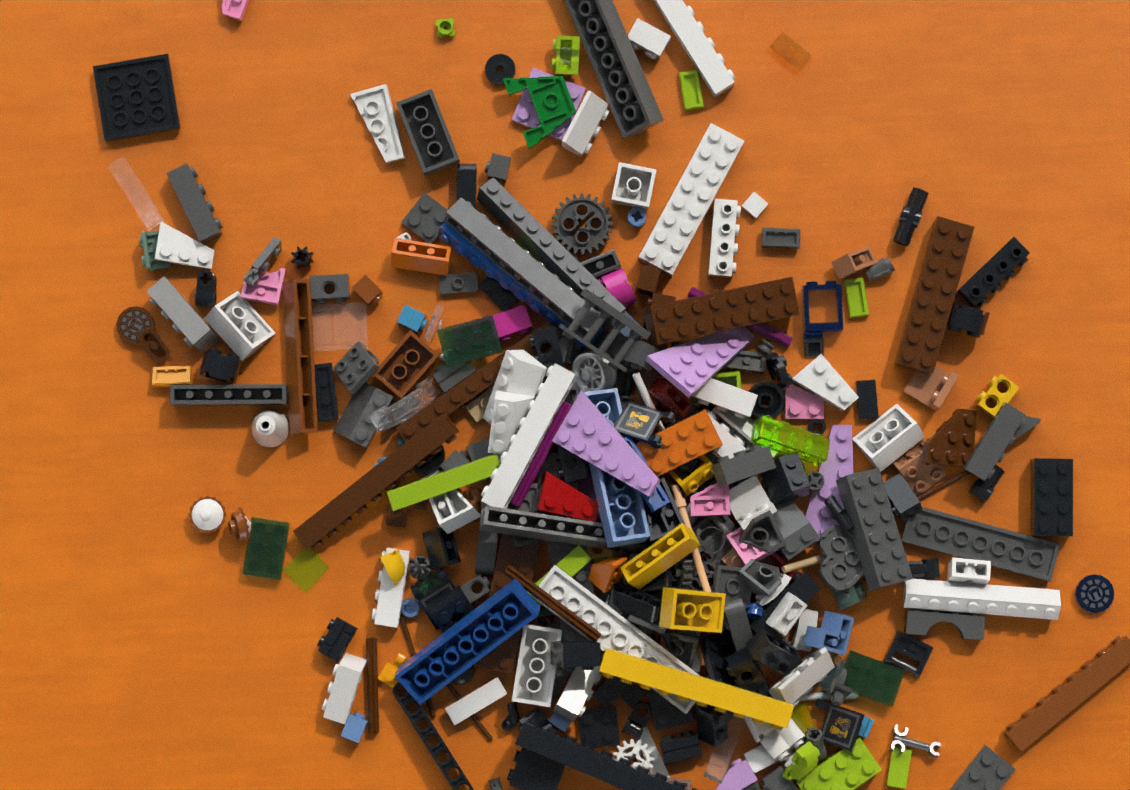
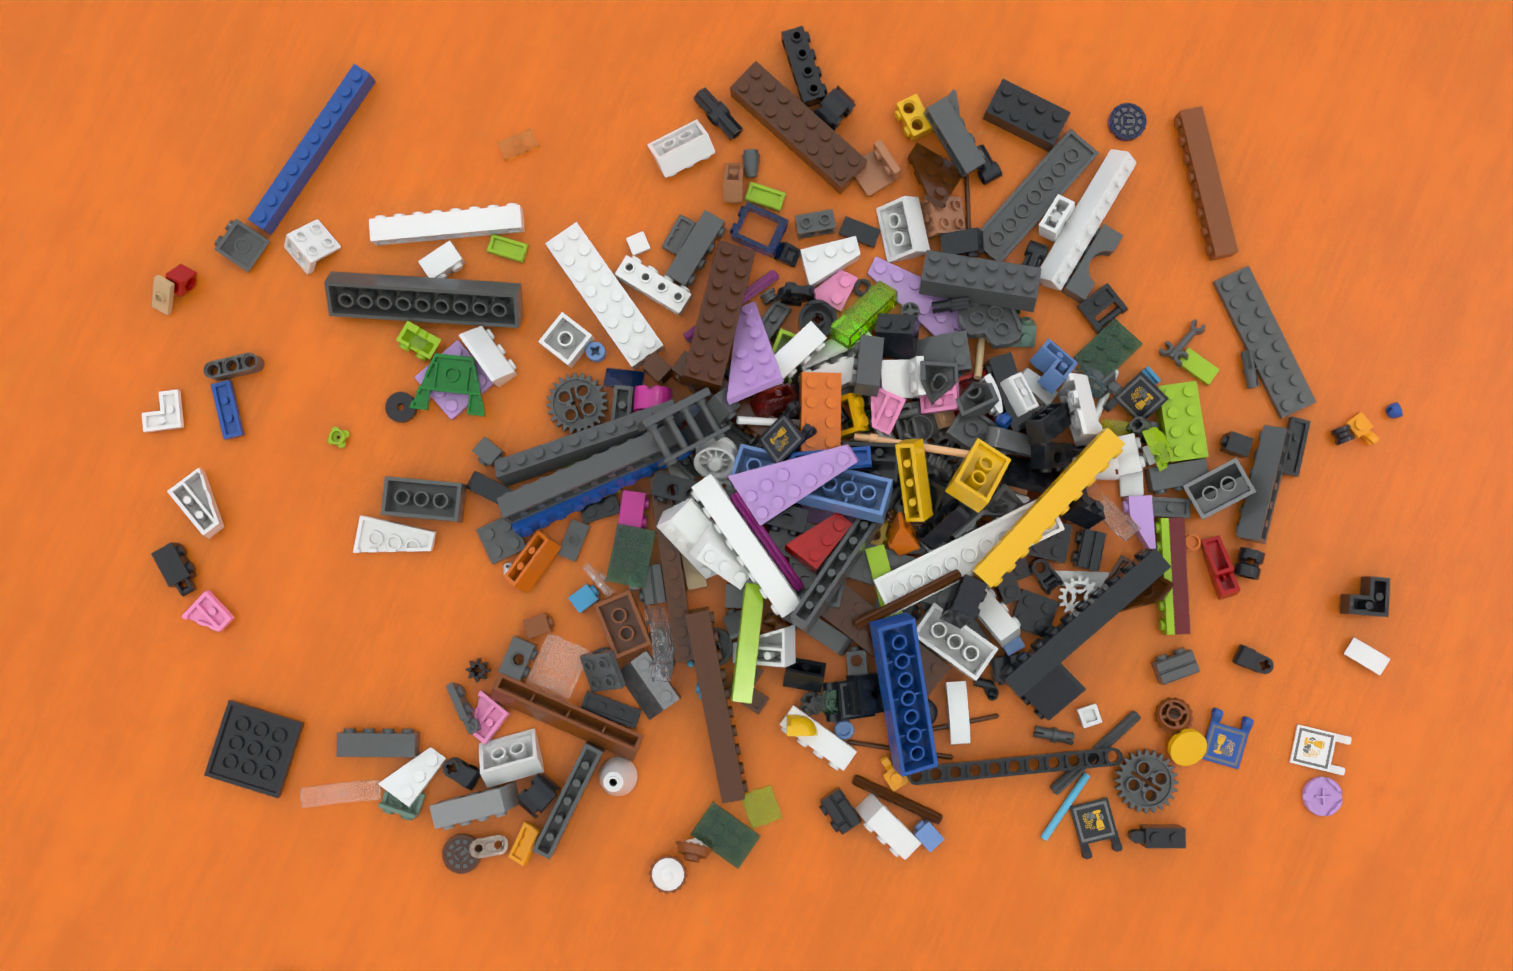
camera: 60 degrees left, 0 degrees up
none -> clear blue slope [604,368,645,389]
none -> white slope [647,119,716,178]
none -> dark grey brick [666,210,726,287]
none -> dark grey brick [795,209,836,240]

